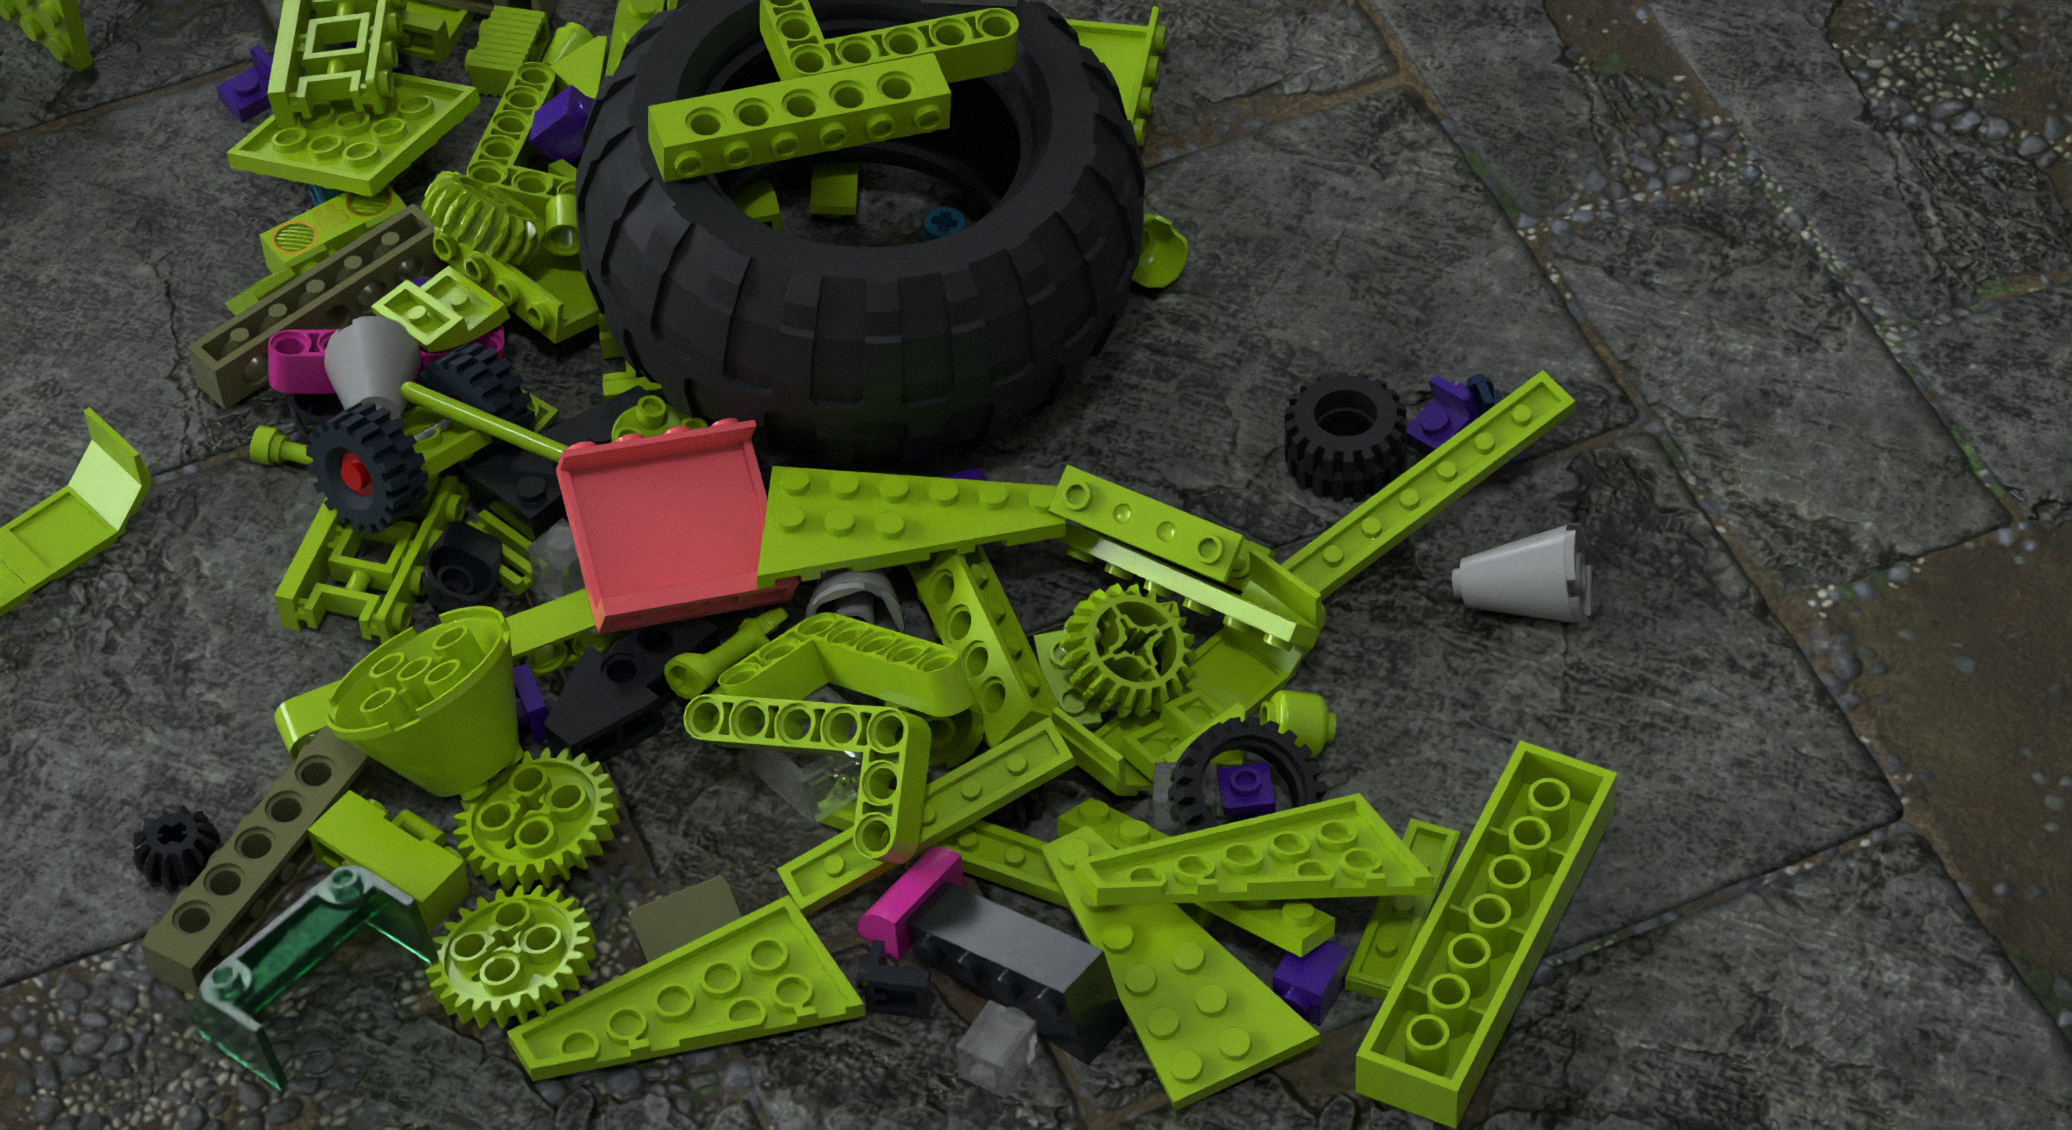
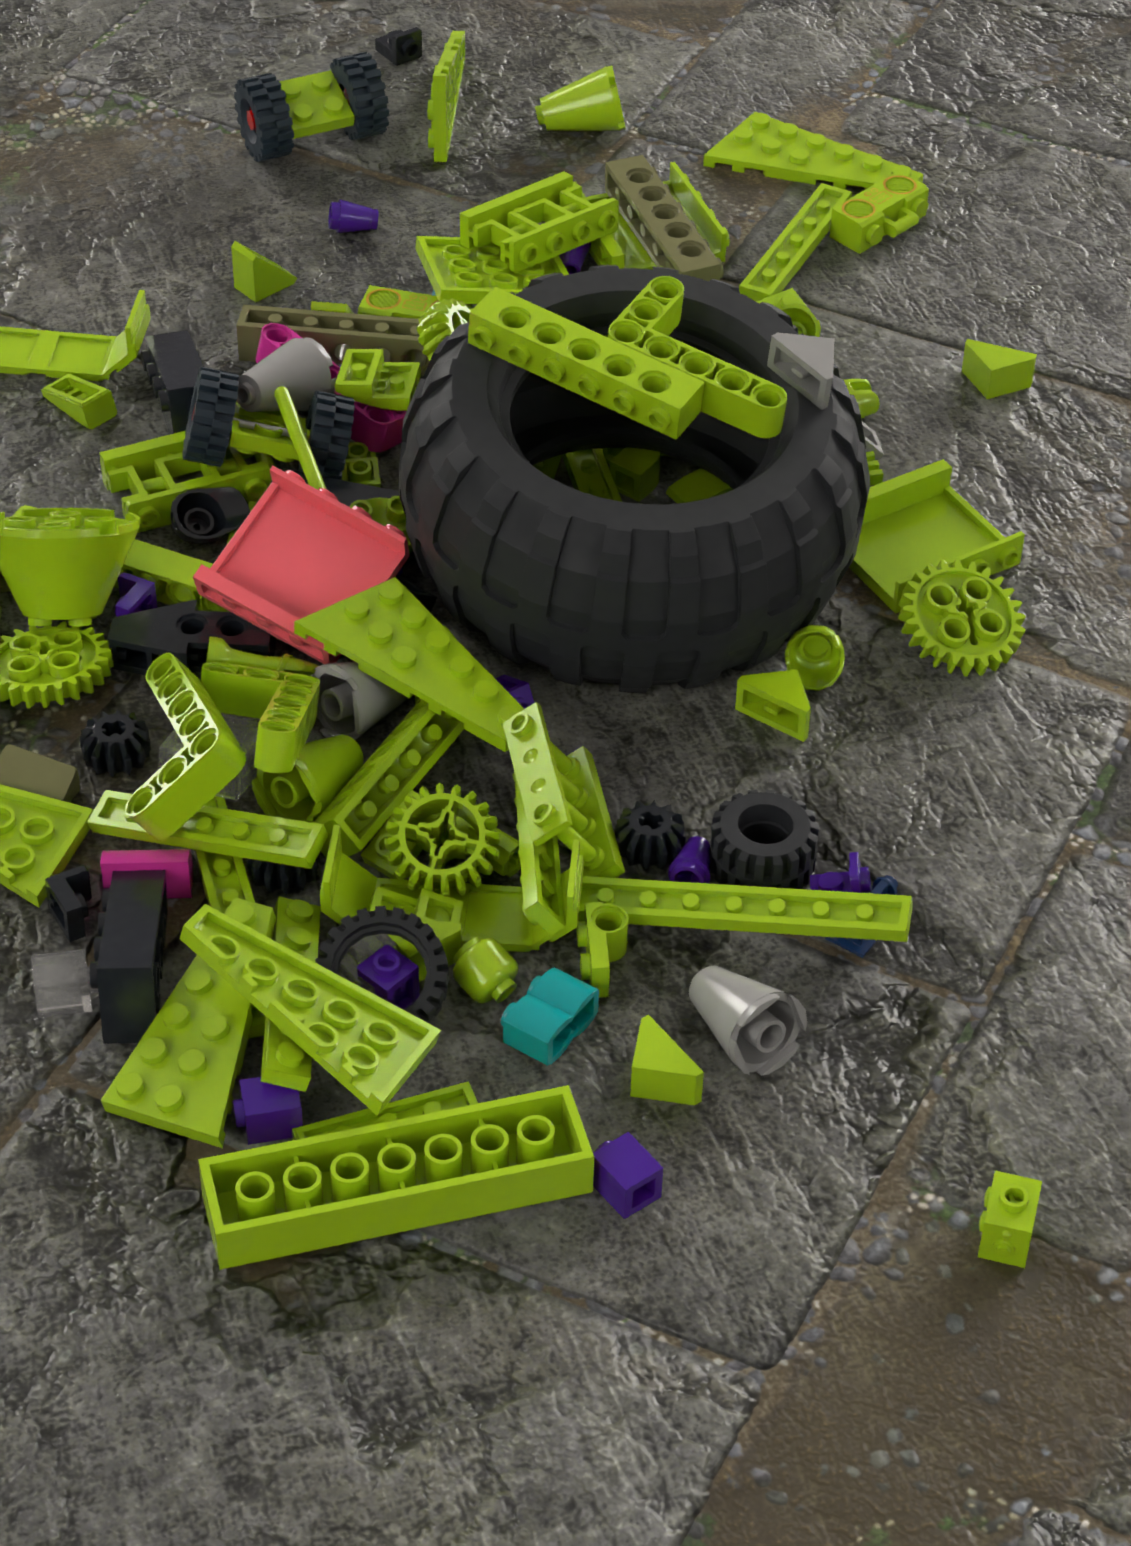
camera: 45 degrees right, 5 degrees down
none -> lime slope [41,373,117,430]
none -> black gear [80,709,151,778]
none -> black wedge [141,330,204,435]
none -> lime slope [231,241,297,303]
none -> dark purple cone [328,199,378,233]
none -> teal brick [501,967,599,1066]
none -> lime plate [576,902,628,998]
none -> dark purple brick [593,1132,663,1219]
none -> black gear [614,800,686,871]
none -> lime slope [630,1014,704,1105]
none -> dark purple cone [668,836,710,884]
none -> lime slope [735,669,811,742]
none -> lime gear [898,559,1026,677]
none -> lime head [978,1171,1042,1268]

